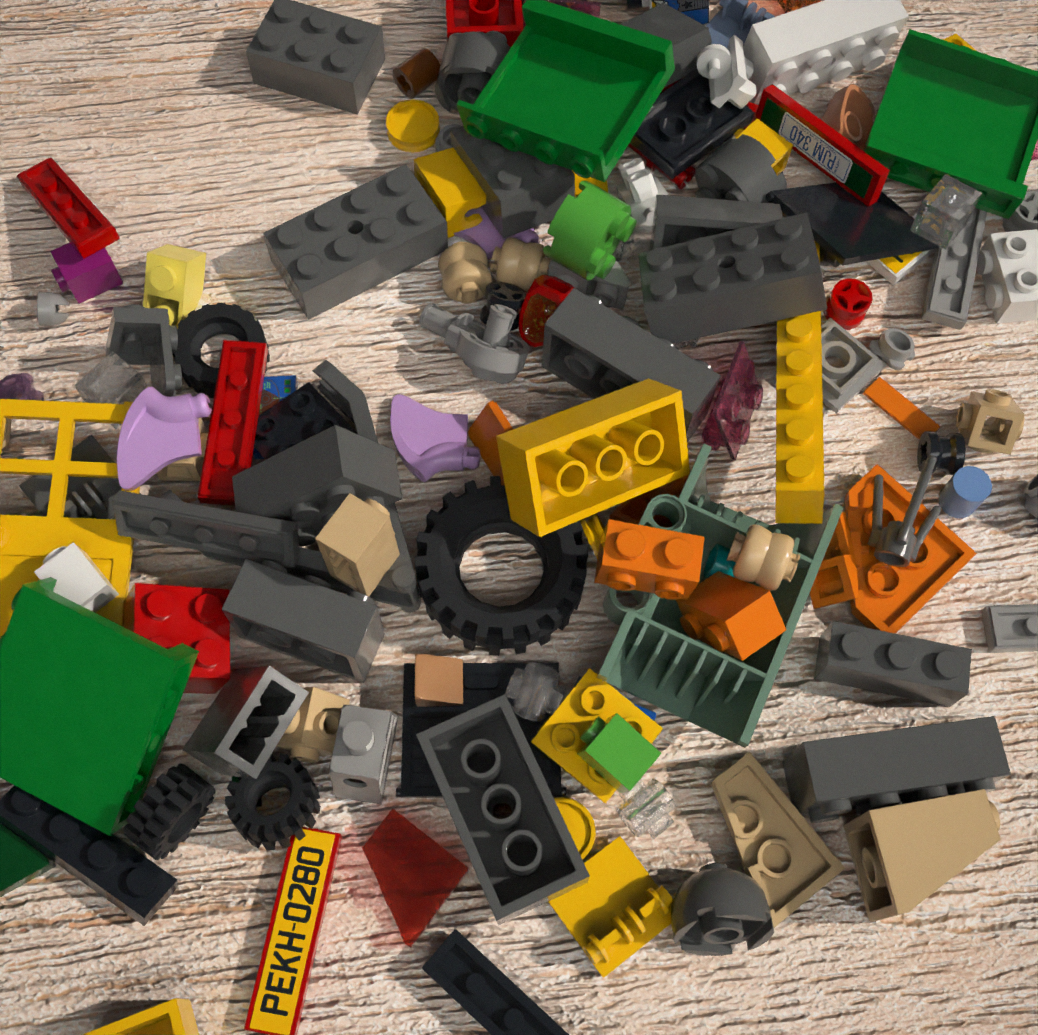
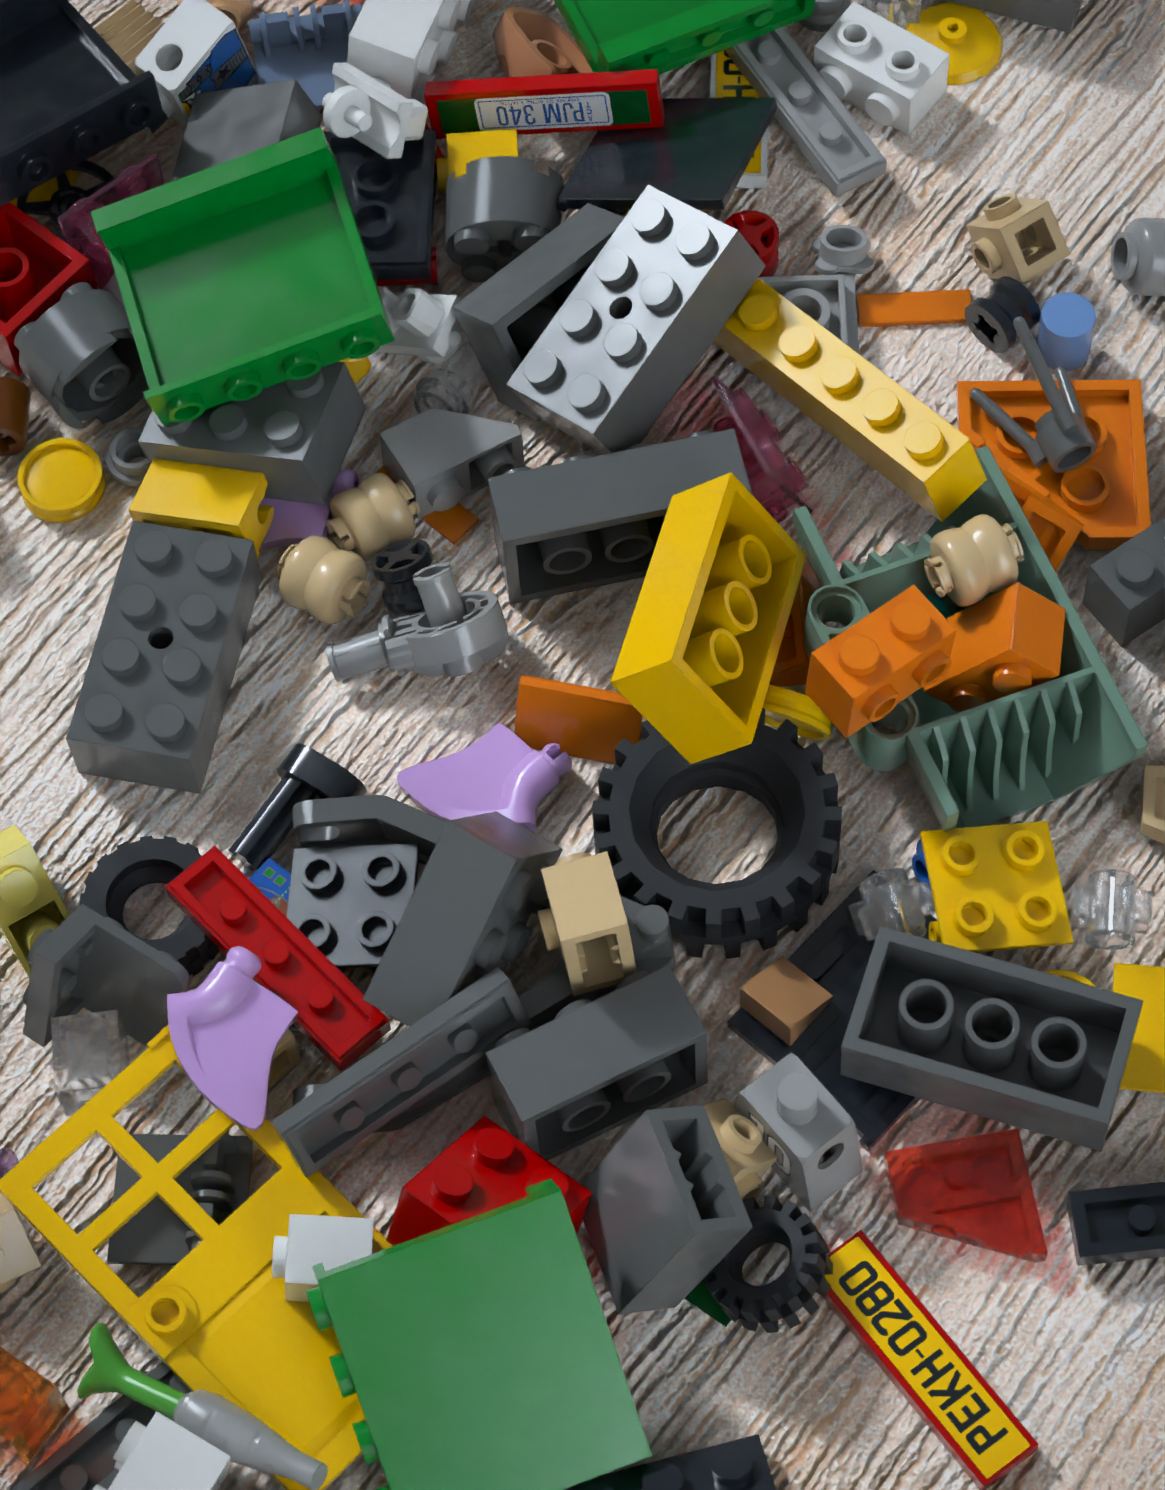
camera: 40 degrees left, 5 degrees down
black tyre [123,763,215,860] -> none
rock [519,275,574,347] -> none
bright green brick [543,181,637,281] -> none
bright green brick [577,713,662,793] -> none
clear brick [910,174,982,250] -> none
none -> black piece [228,743,367,871]

